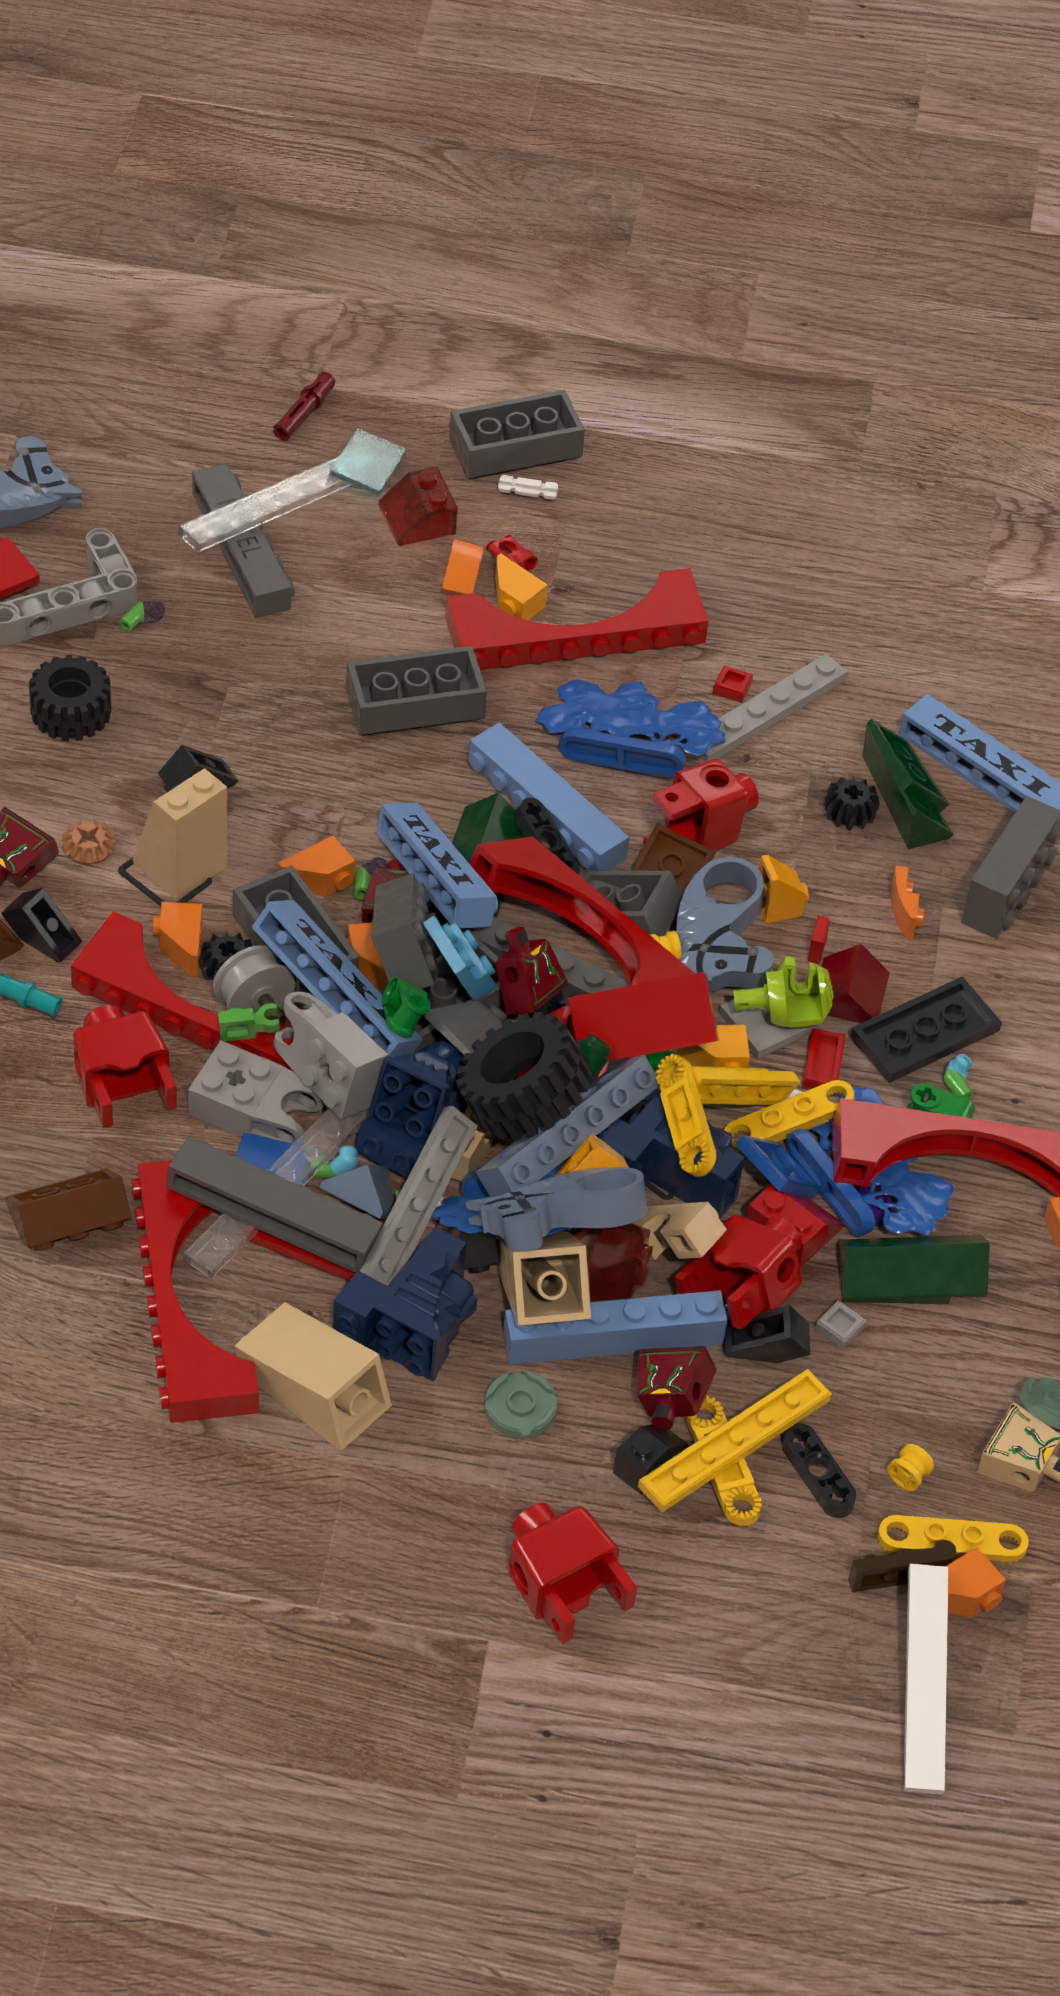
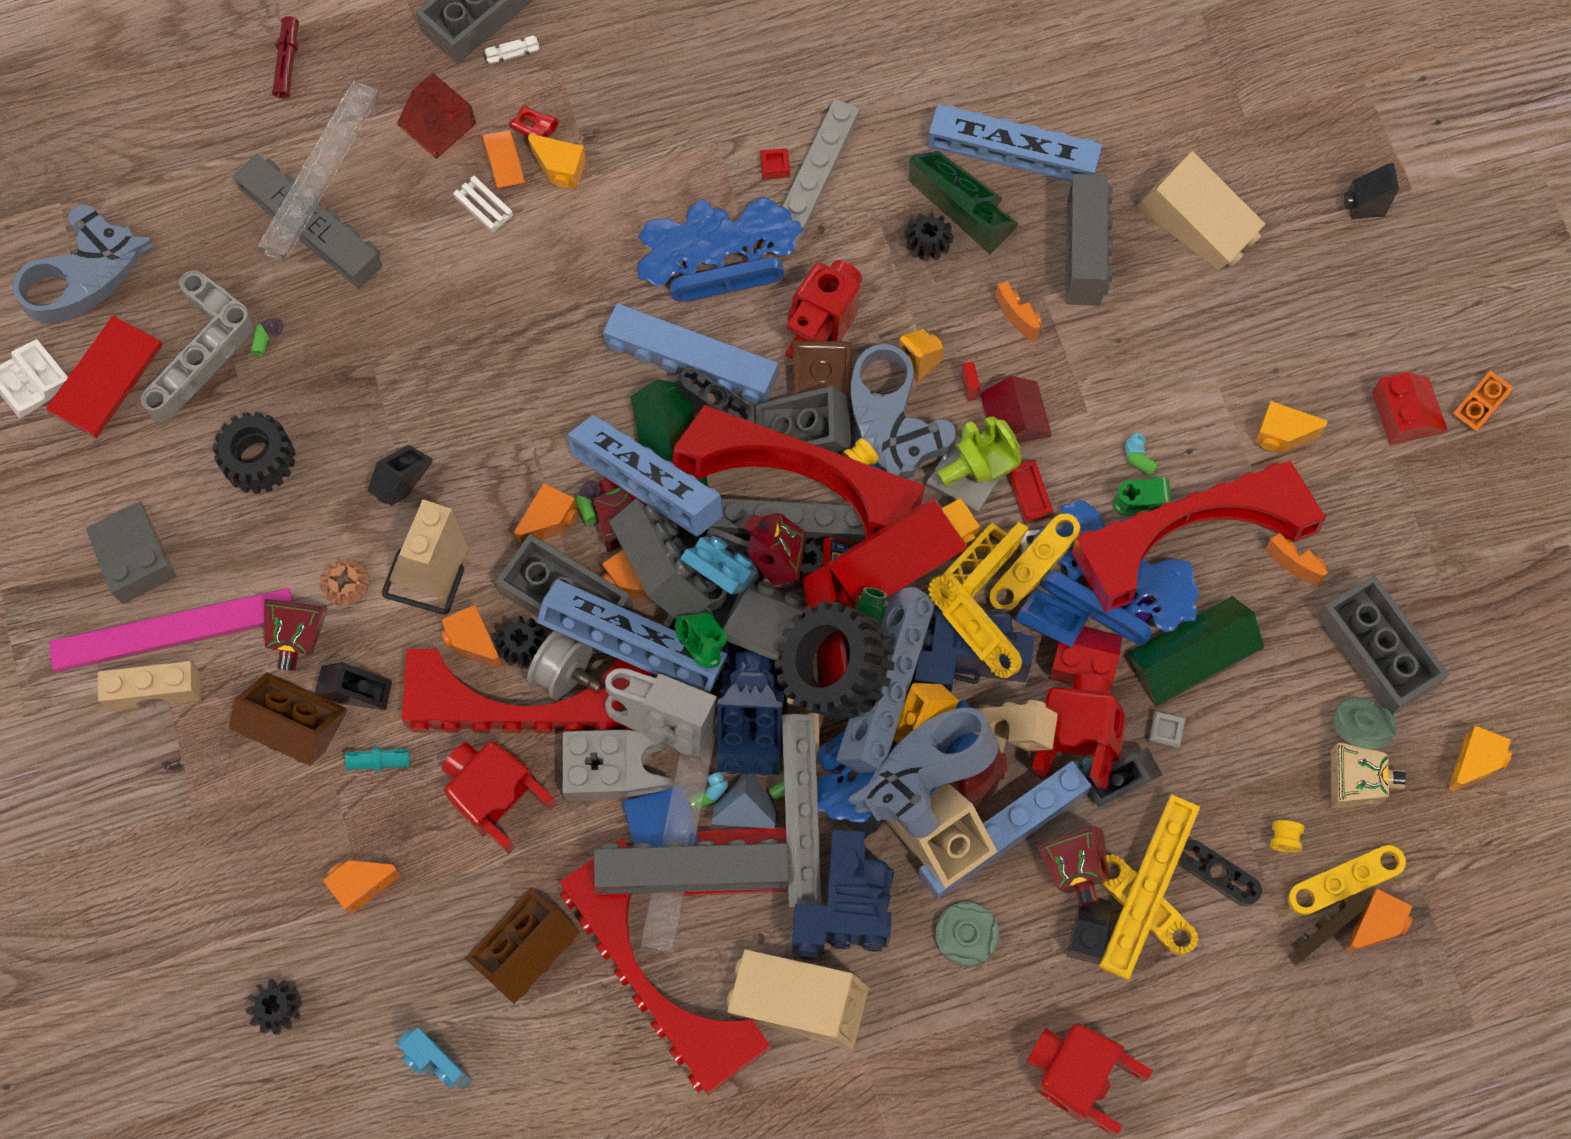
camera: 20 degrees left, 20 degrees up
bright green plate [218,1003,280,1042] -> none
clear light blue piece [329,428,406,496] -> none
dark grey brick [346,646,487,735] -> none
red arch [445,568,709,670] -> none
black plate [851,976,1002,1083] -> none
white tile [904,1564,948,1795] -> none
none -> white tile [453,176,513,233]

